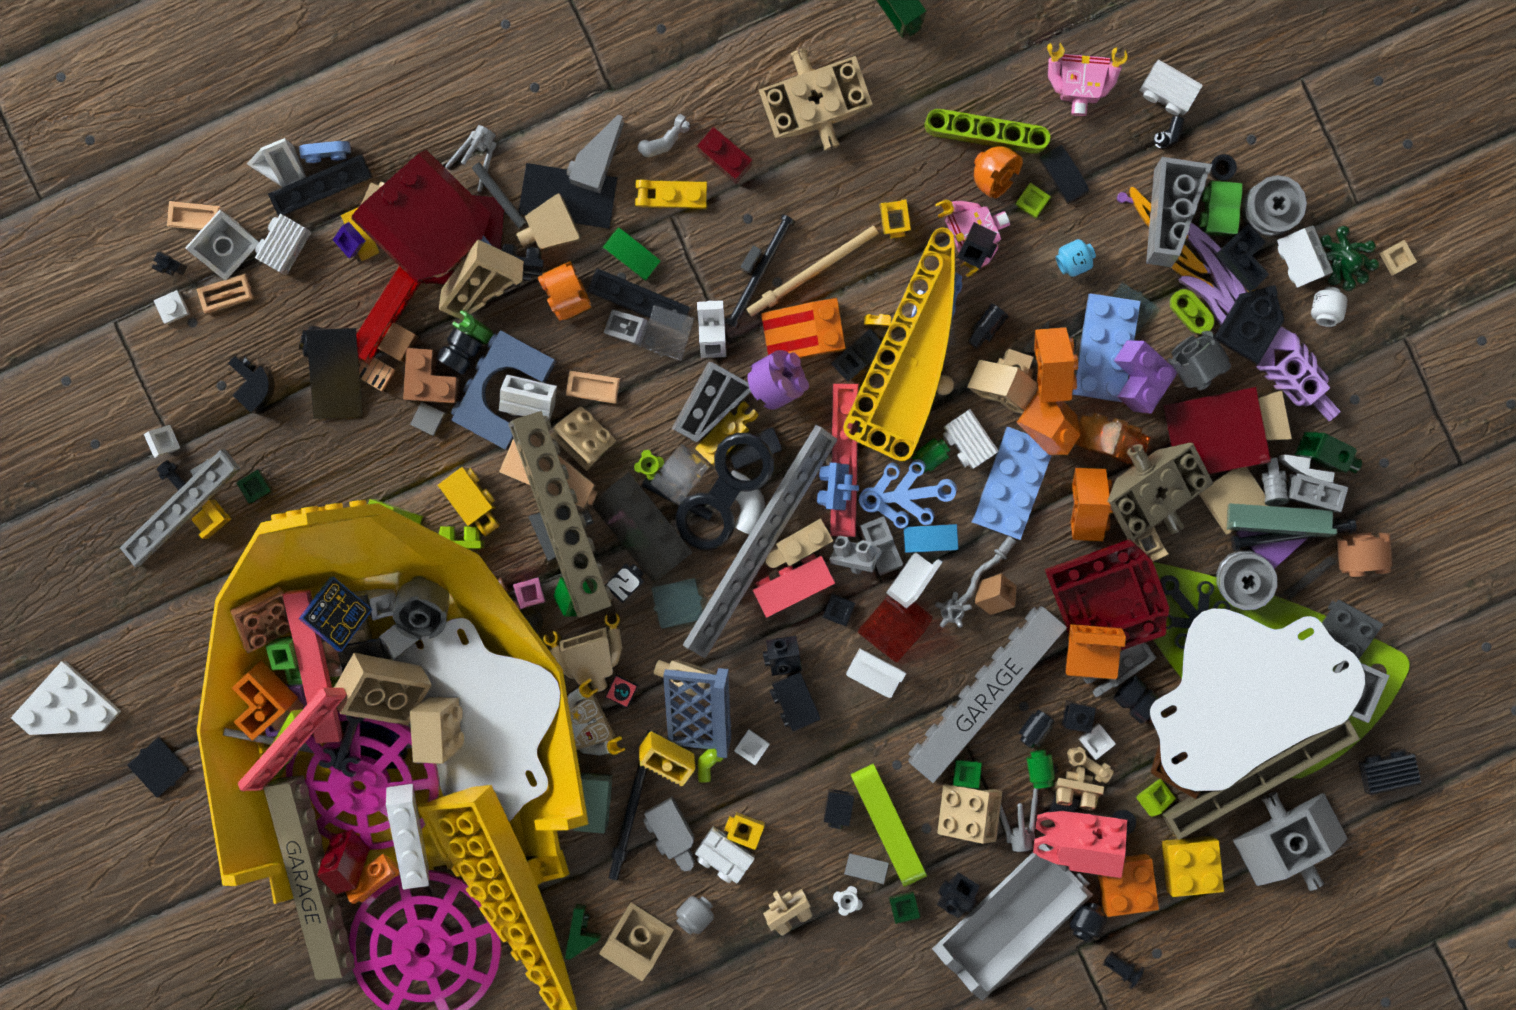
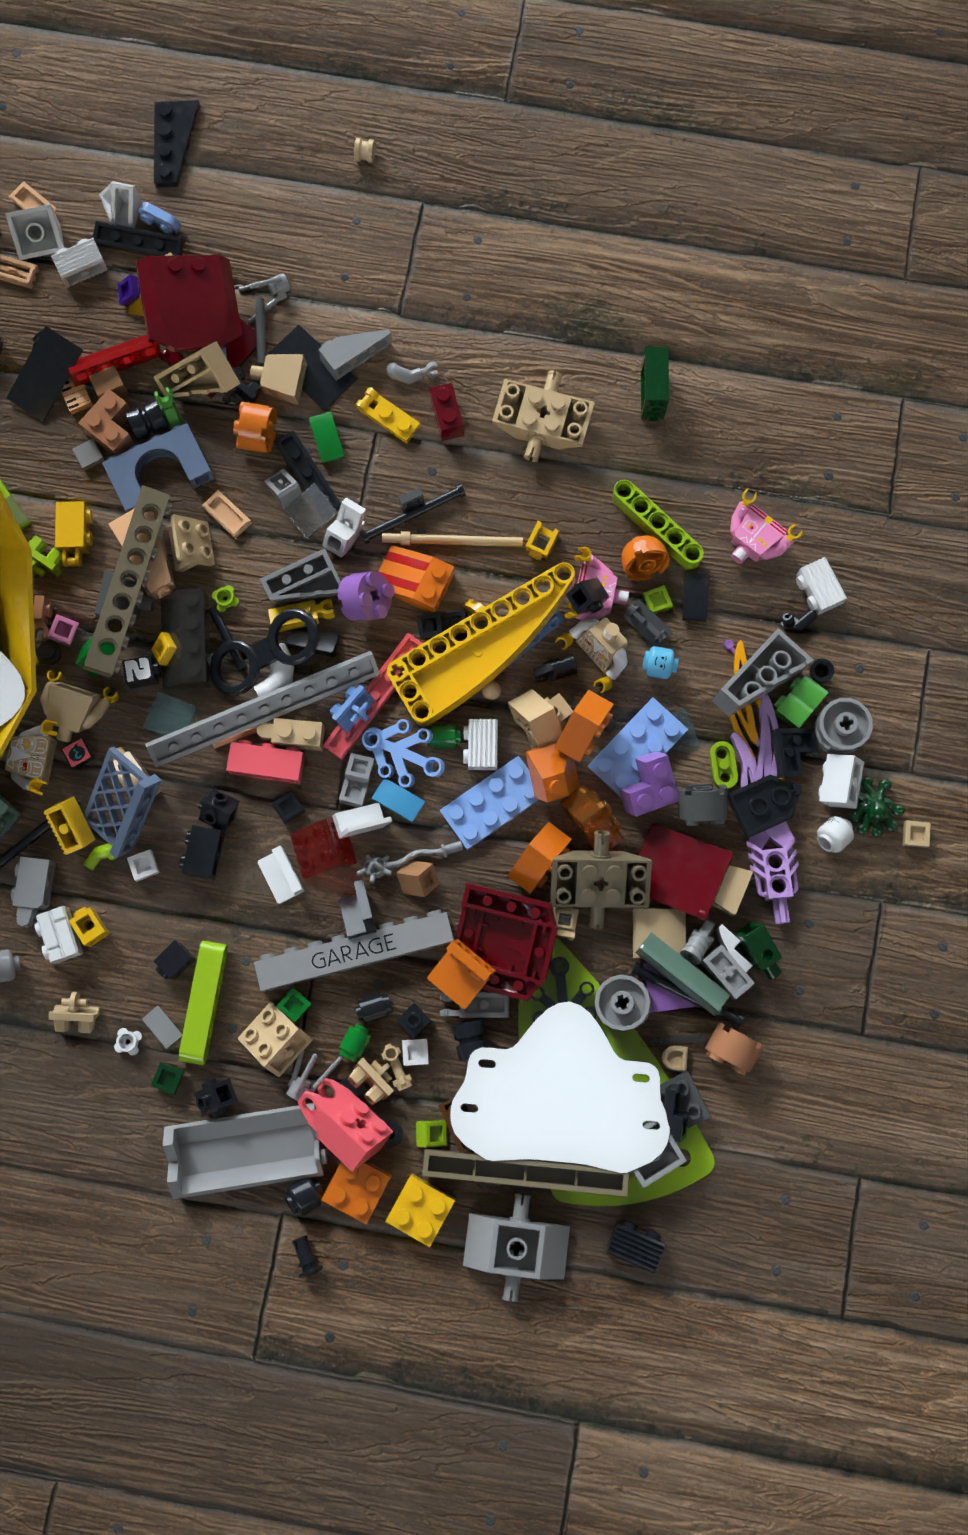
camera: 40 degrees right, 10 degrees down
white brick [499,375,557,421] -> none
clear brick [650,444,709,505] -> none
light grey hips [829,536,882,574] -> none
none -> yellow tile [151,632,177,666]
none -> black wing [154,100,200,188]
none -> panel [339,879,377,939]
none -> torso [555,618,628,693]
none -> dark grey hinge [623,599,673,647]
none -> tan tile [661,1046,688,1072]
none -> black slope [665,1084,689,1143]

